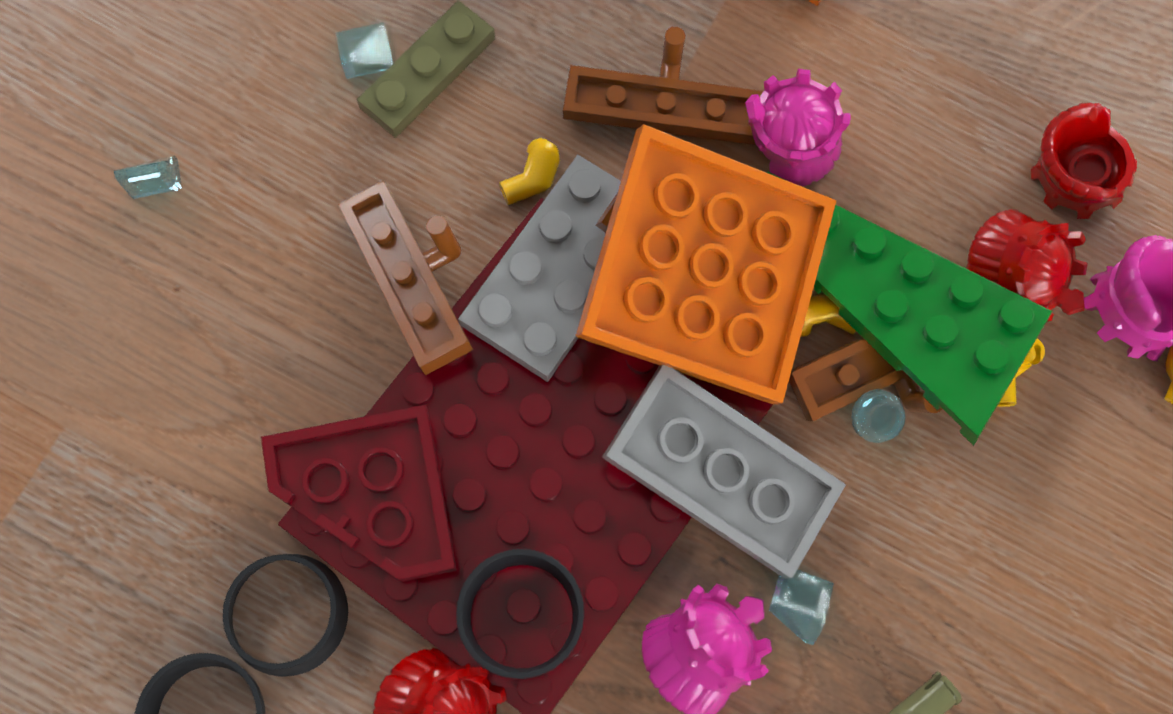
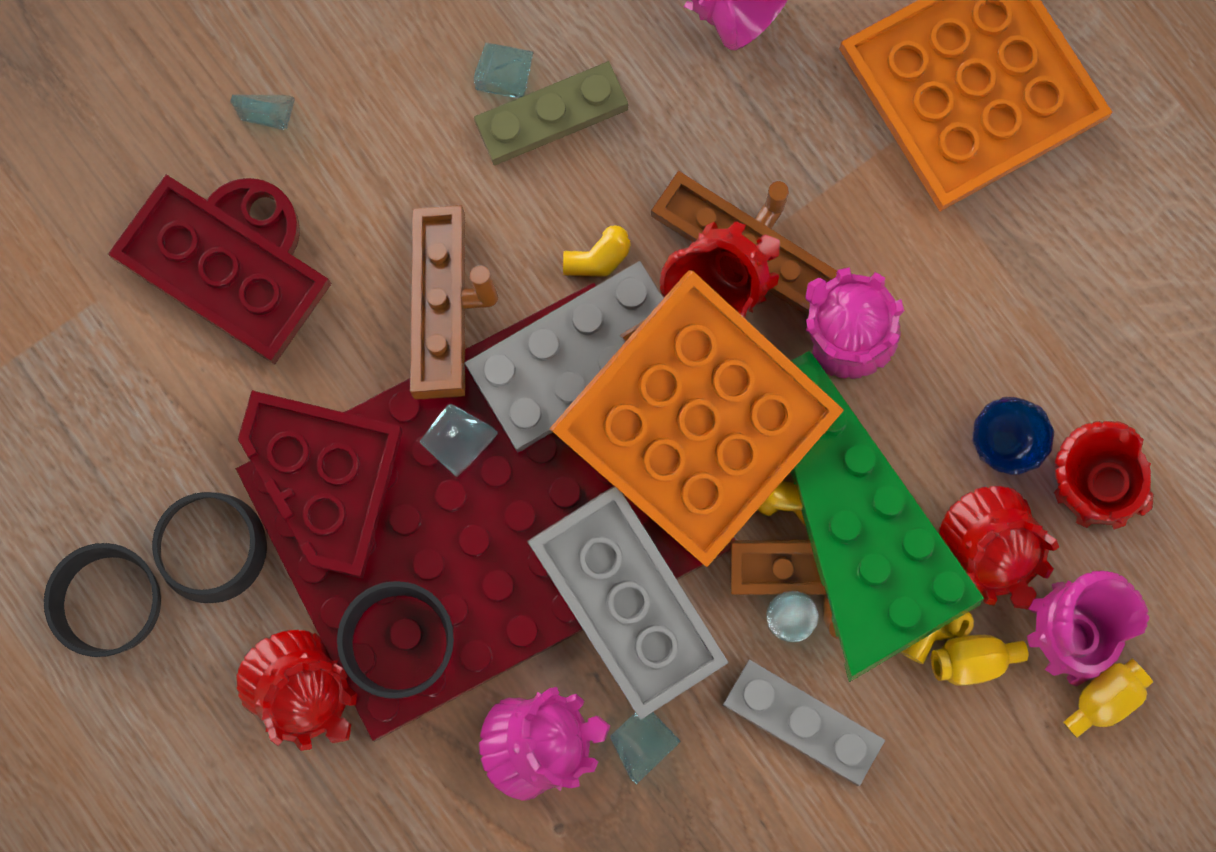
camera: 30 degrees right, 5 degrees up
none -> dark red plate [108,174,332,365]
none -> clear light blue slope [420,404,498,476]
none -> red hair [659,221,780,318]
none -> light grey plate [722,659,885,786]
none -> yellow plant [931,635,1029,686]
none -> clear blue hair [971,397,1055,475]

